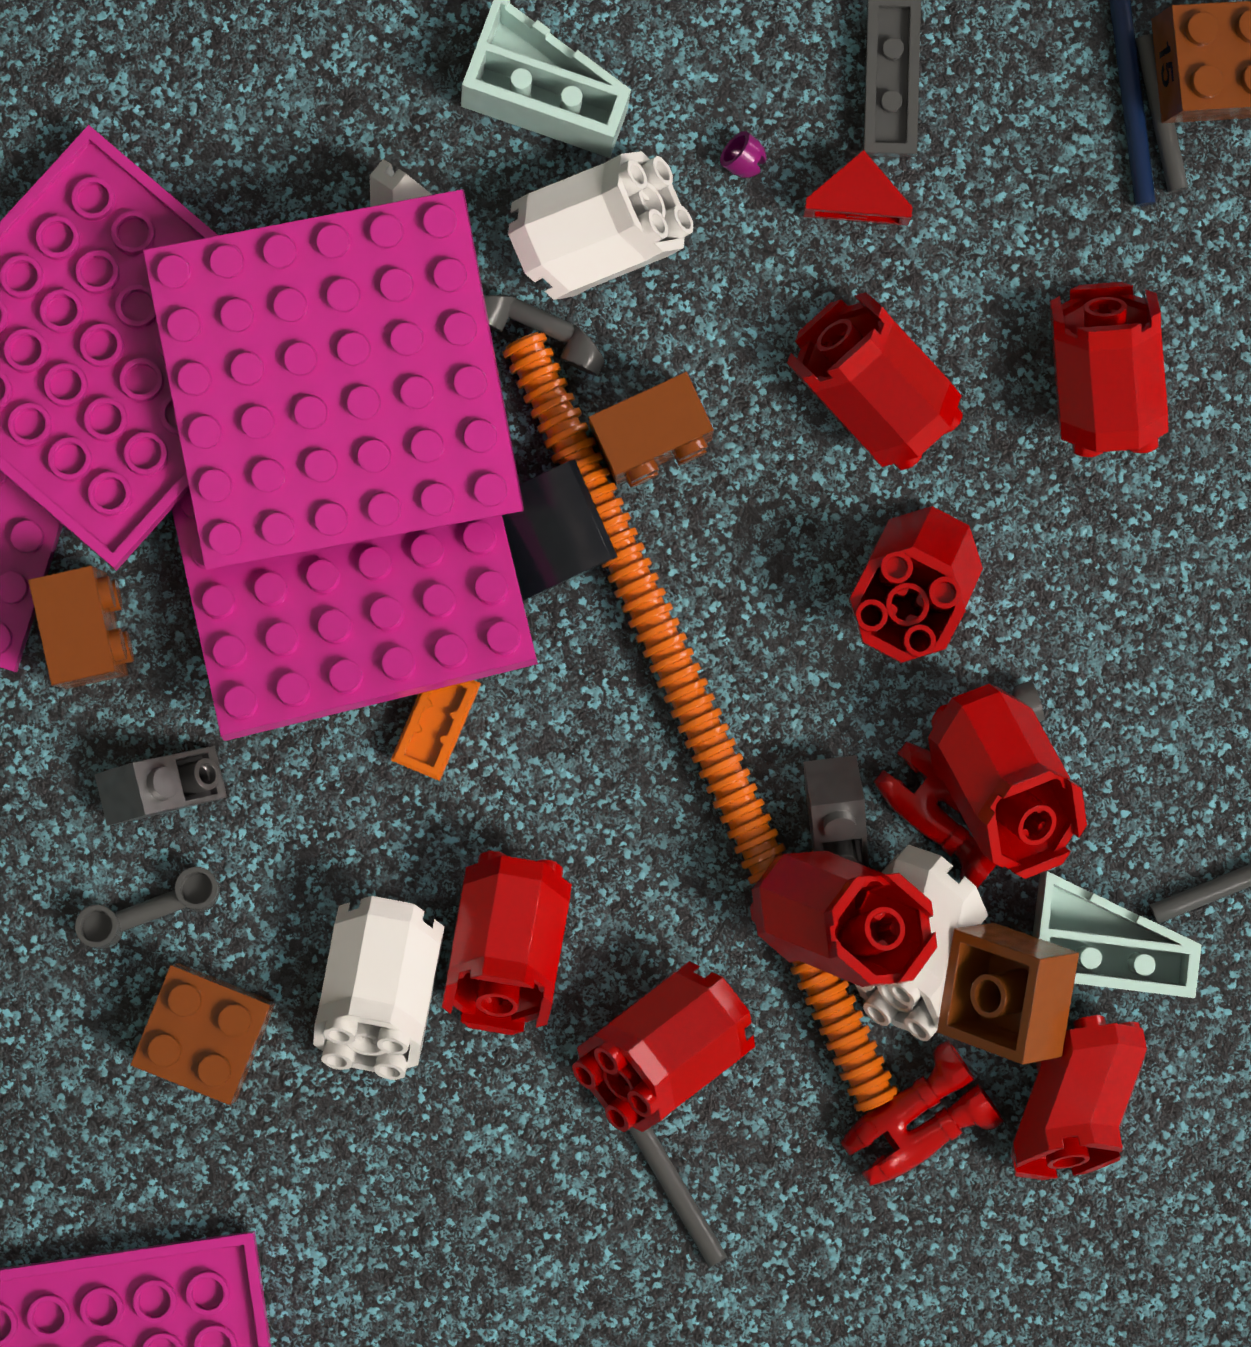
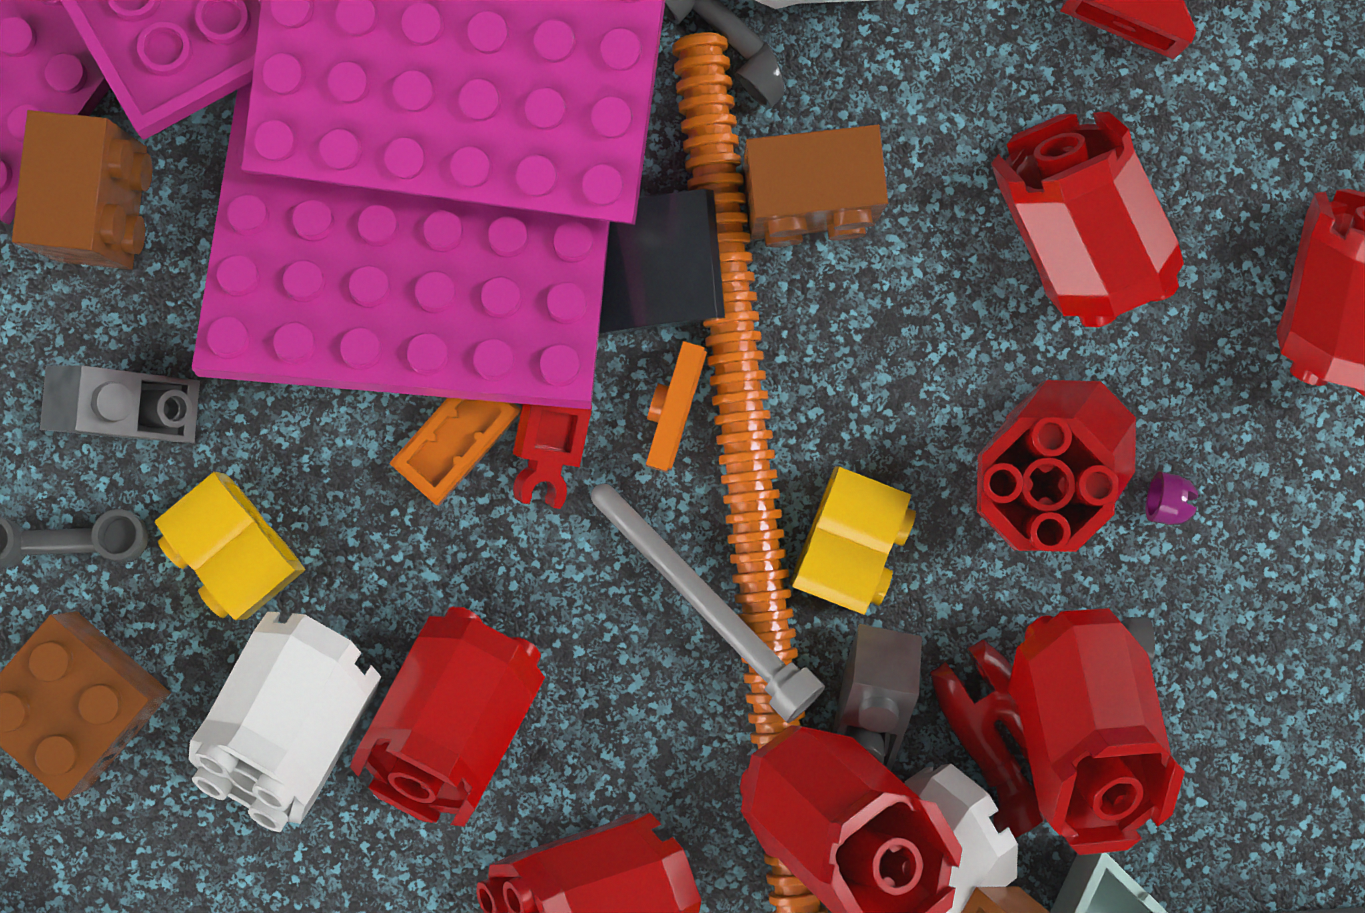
camera: 15 degrees right, 0 degrees up
none -> yellow brick [154,472,305,620]
none -> red plate [513,404,593,509]
none -> light grey piece [591,483,825,723]
none -> orange plate [646,341,707,473]
none -> yellow brick [789,466,916,615]
none -> magenta hinge [1145,472,1198,525]

